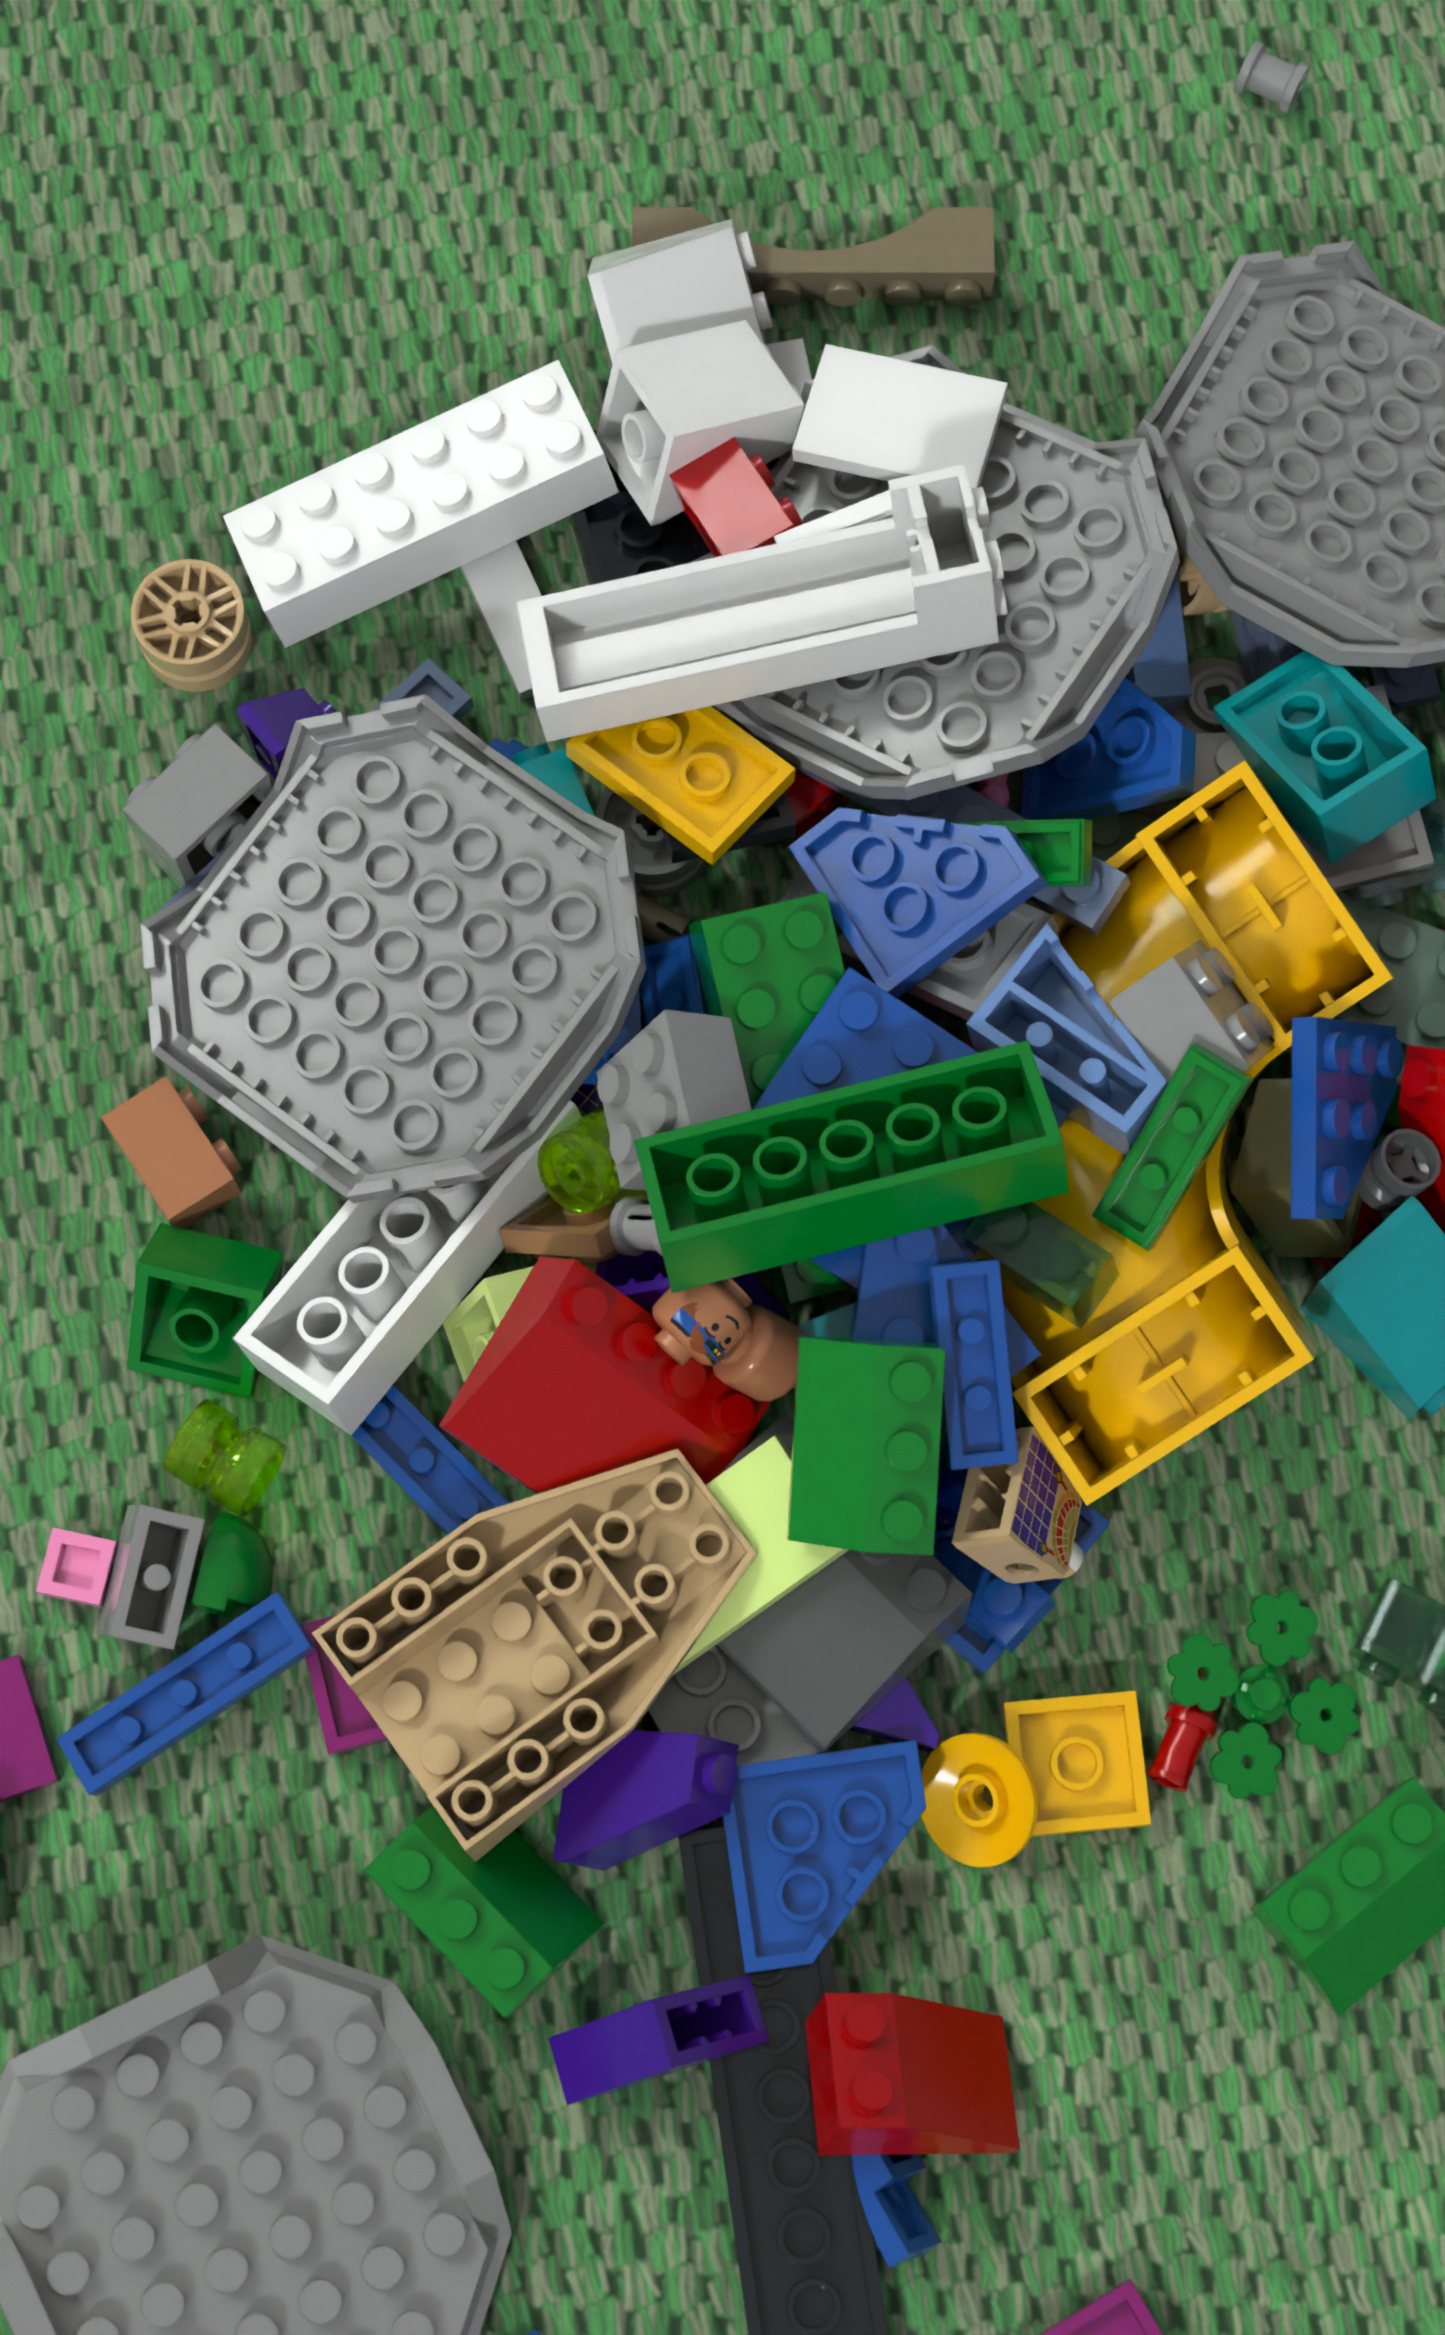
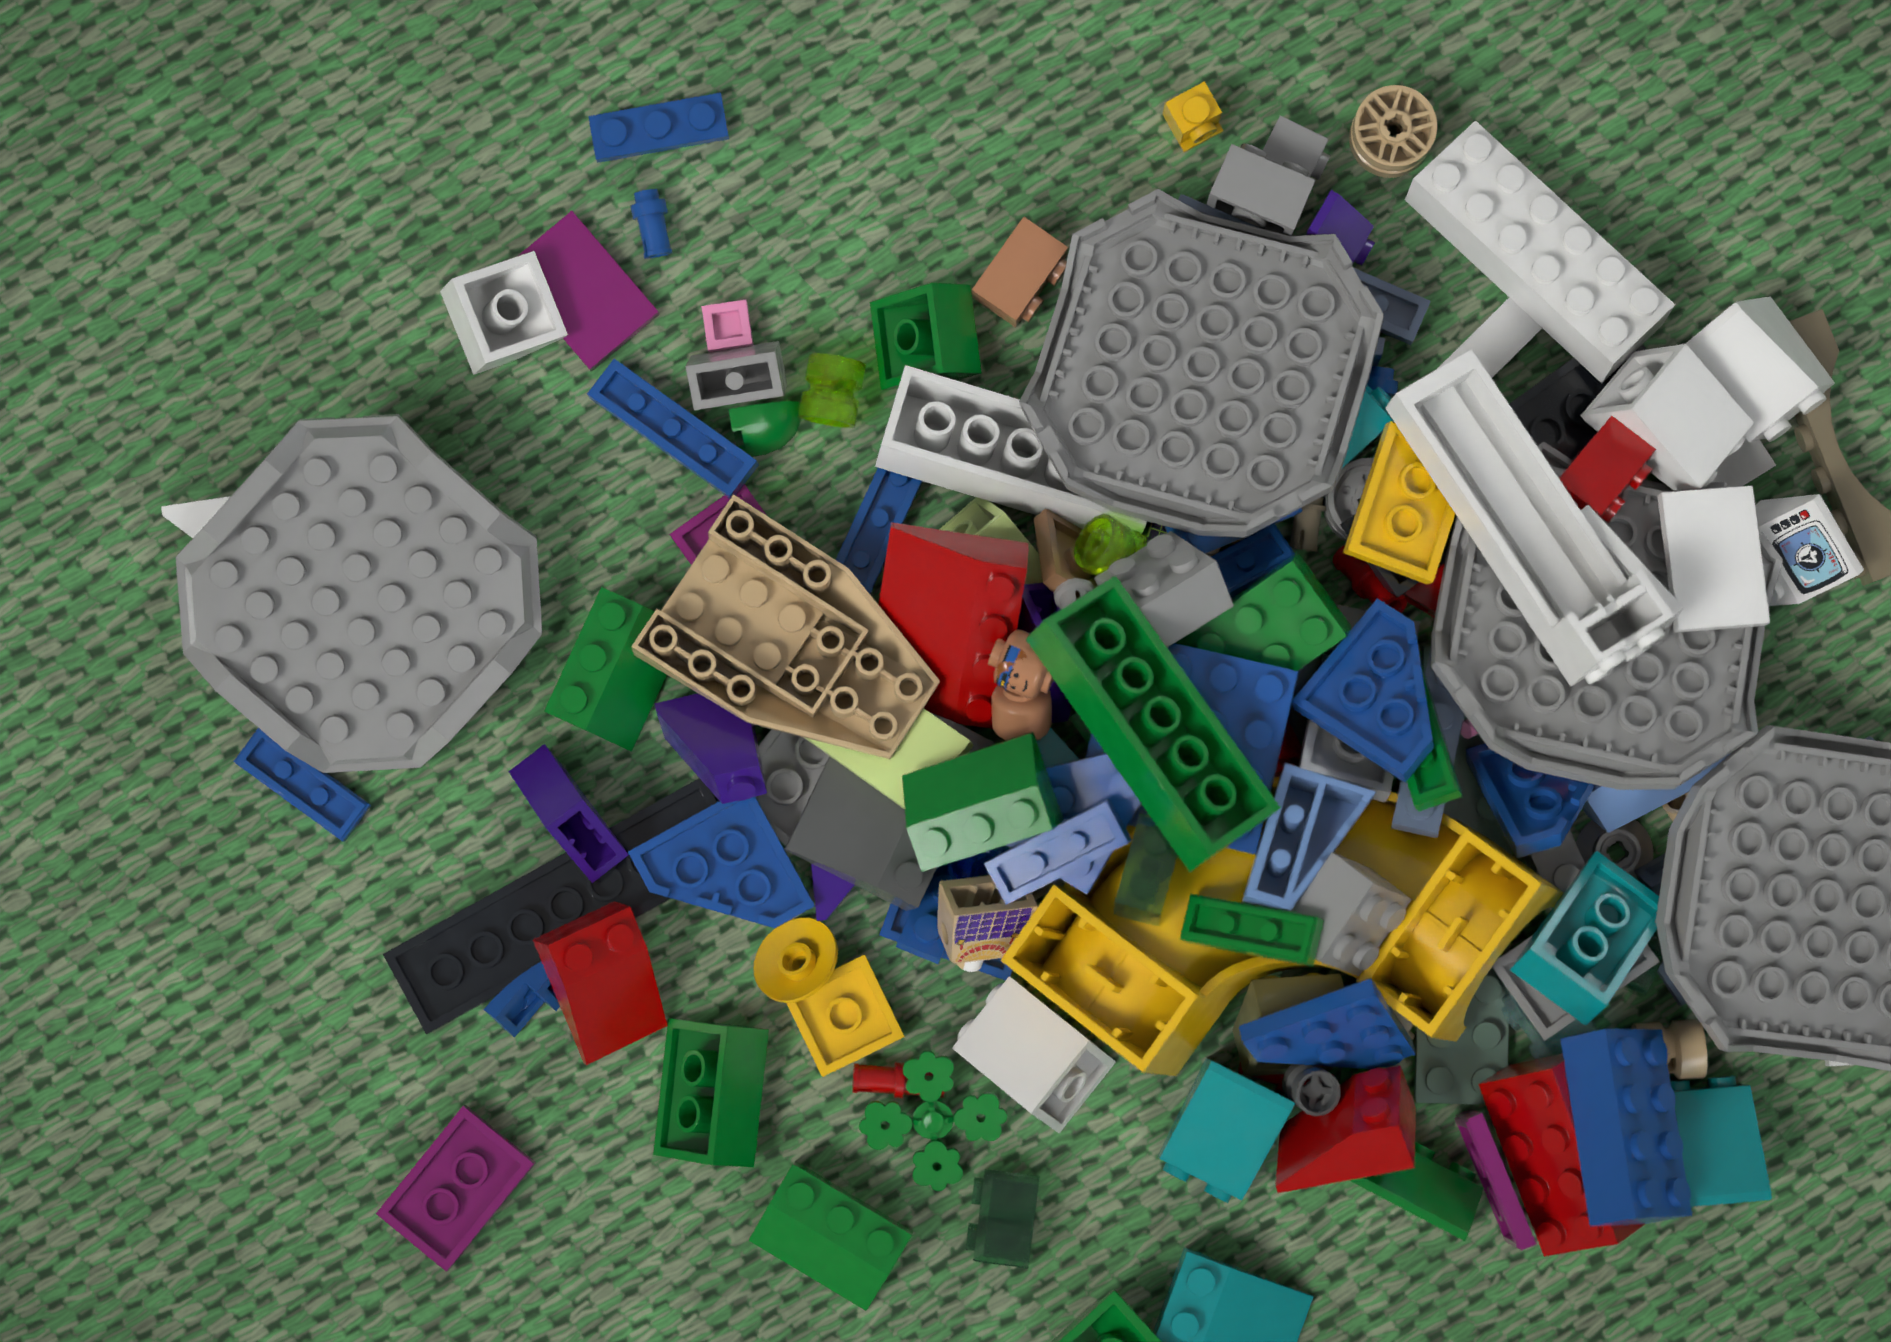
camera: 75 degrees right, 10 degrees up
none -> green slope [653,1018,769,1167]
none -> white slope [952,976,1116,1133]
none -> yellow brick [1162,81,1224,153]
none -> light grey brick [1263,116,1331,180]
none -> red pin [1332,545,1407,613]
none -> slope [1755,494,1864,606]

